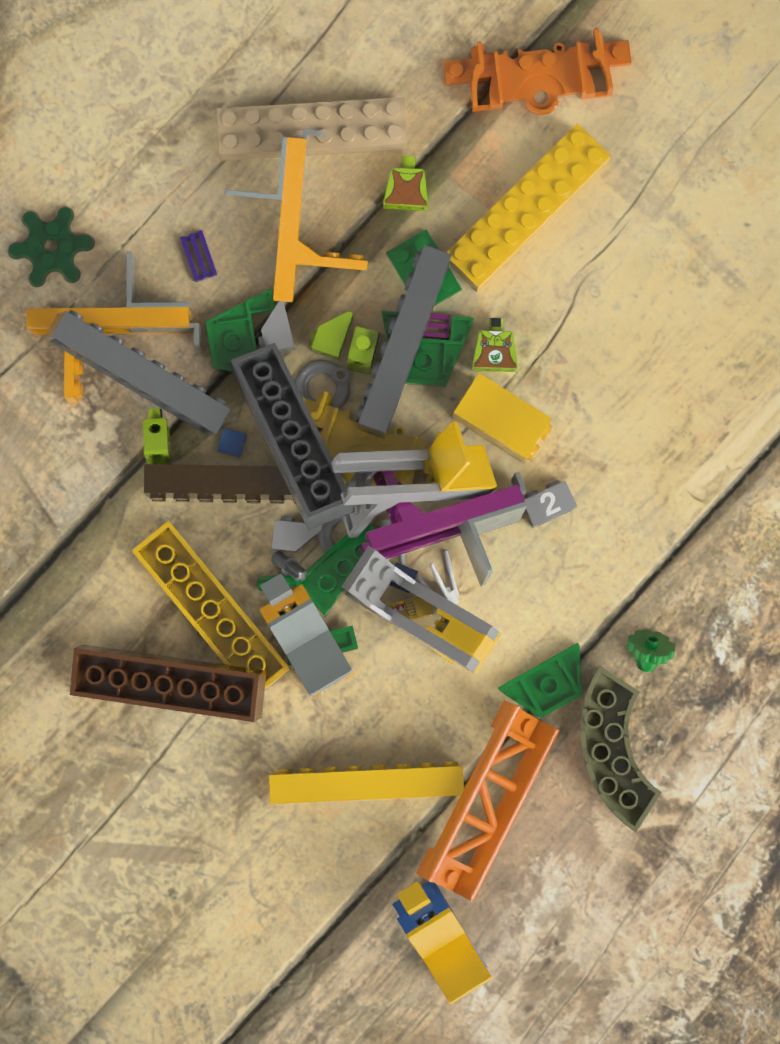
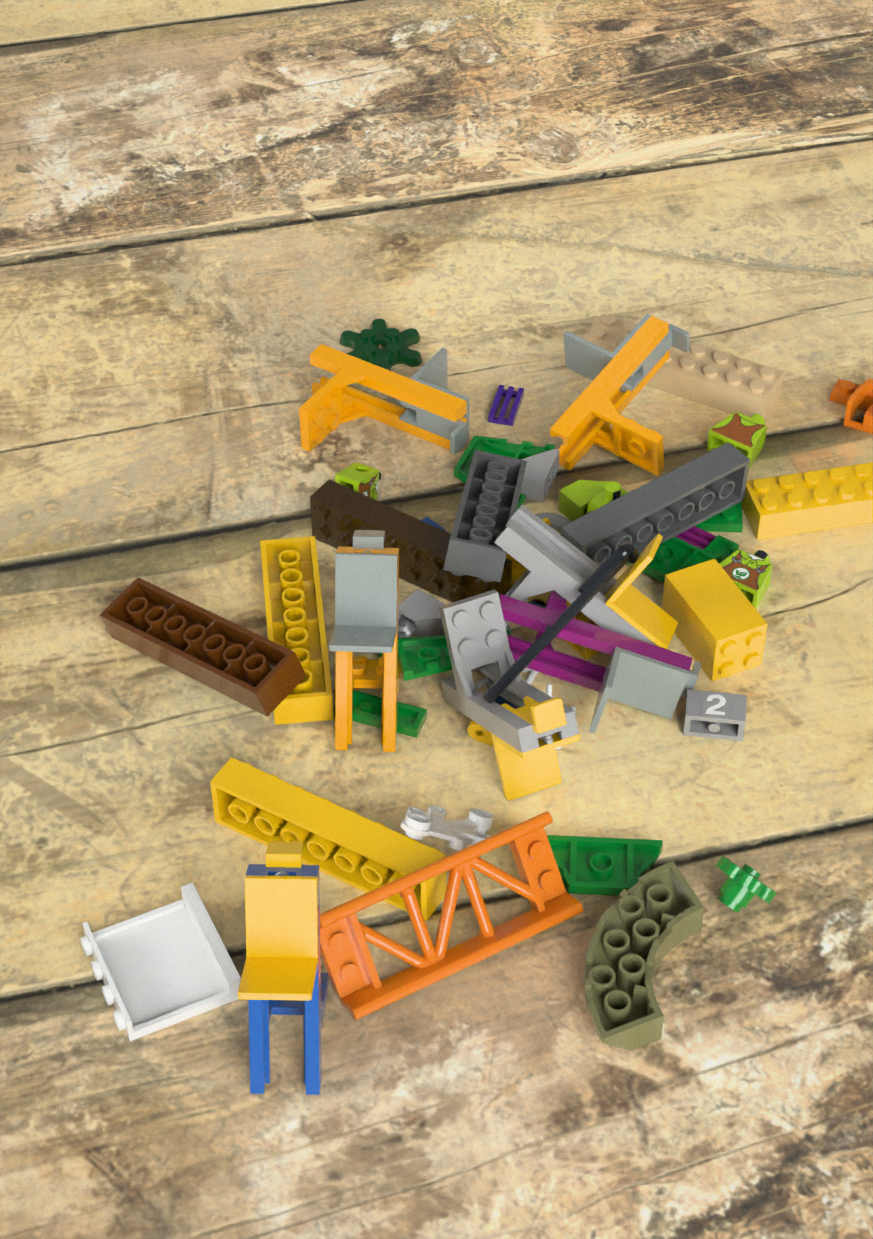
camera: 30 degrees right, 40 degrees down
dark grey brick [44,310,231,435] -> none
none -> white panel [80,882,241,1041]
none -> white plant [400,805,494,851]
none -> black bar [483,543,638,703]

